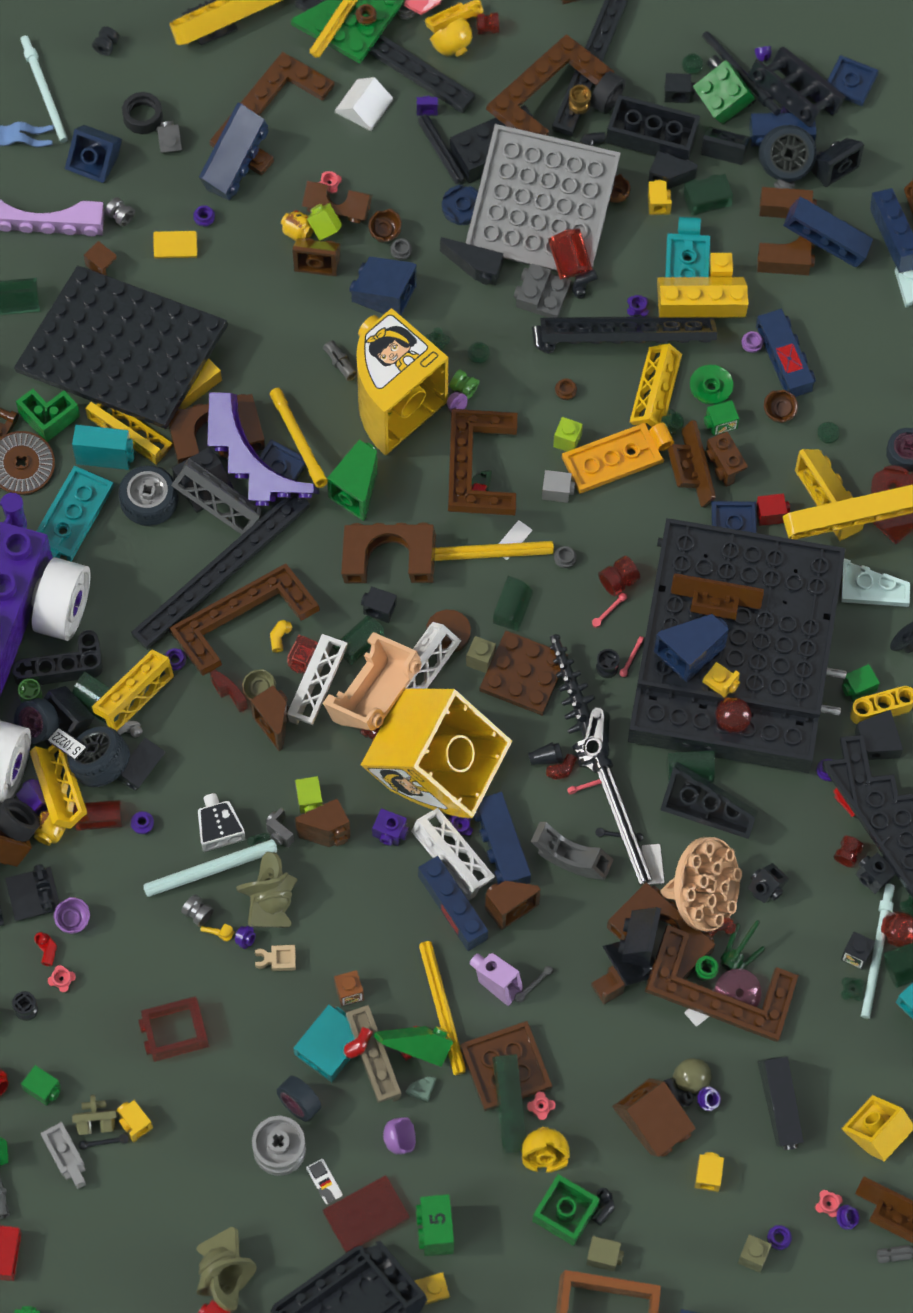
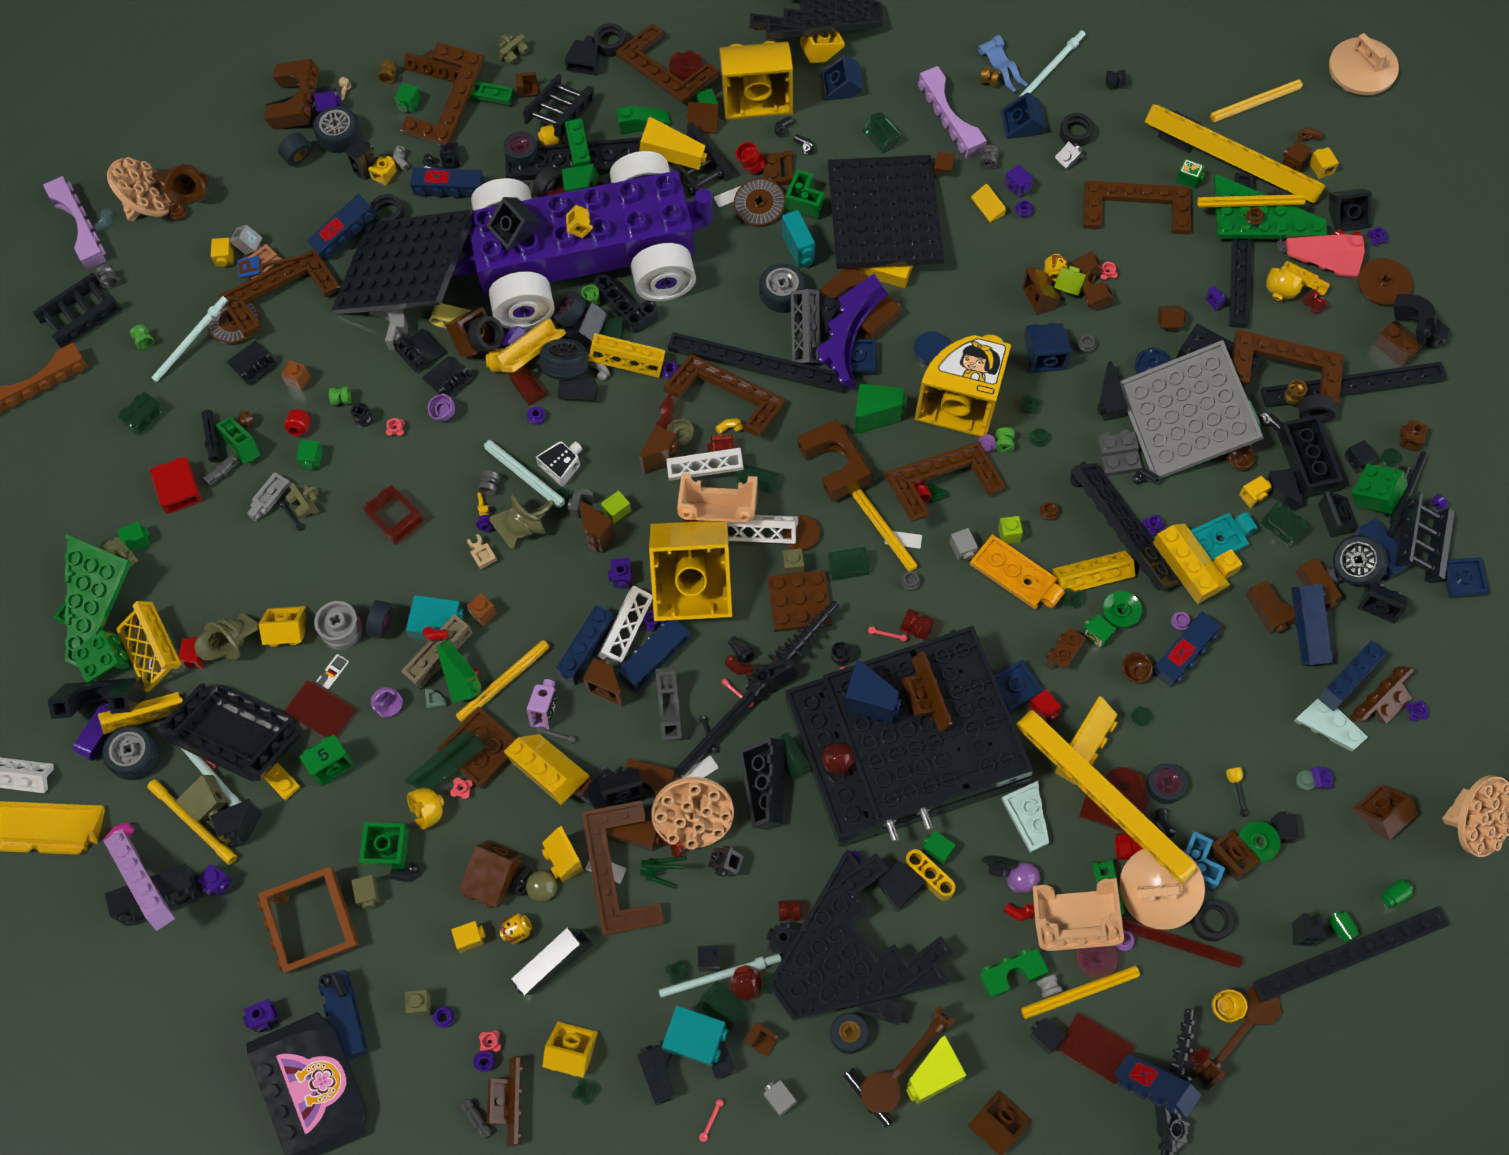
camera: 65 degrees right, 0 degrees up
red arm [34,932,57,967] -> none
teal hinge [36,466,114,562] -> none
white sticker [47,727,87,760] -> none
yellow fence [86,402,173,465] -> none
yellow brick [117,1100,153,1143] -> none
slope [199,102,268,201] -> none
yellow piece [270,388,328,488] -> none
white slope [335,77,393,131] -> none
black brick [361,586,397,623] -> none
reddish brown hair [368,209,402,243] -> none
black axle [418,114,465,185] -> none
clear red brick [548,229,592,279] -> none
reddish brown bracket [668,420,716,507] -> none
green cone [695,956,719,981] -> none
dark purple plate [697,1087,721,1111] -> none
yellow bracket [702,662,740,698] -> none
clear pink dish [714,969,761,1007] -> none
none -> yellow slope [259,606,306,646]
none -> yellow head [499,913,532,944]
none -> yellow slope [503,734,590,805]
none -> yellow slope [541,826,584,883]
none -> dark blue tile [914,331,950,365]
none -> pearl gold wheel [979,66,1001,87]
none -> dark purple brick [1004,164,1033,197]
none -> reddish brown brick [1158,305,1187,330]
none -> green brick [1175,158,1205,189]
none -> reddish brown brick [1399,419,1428,452]

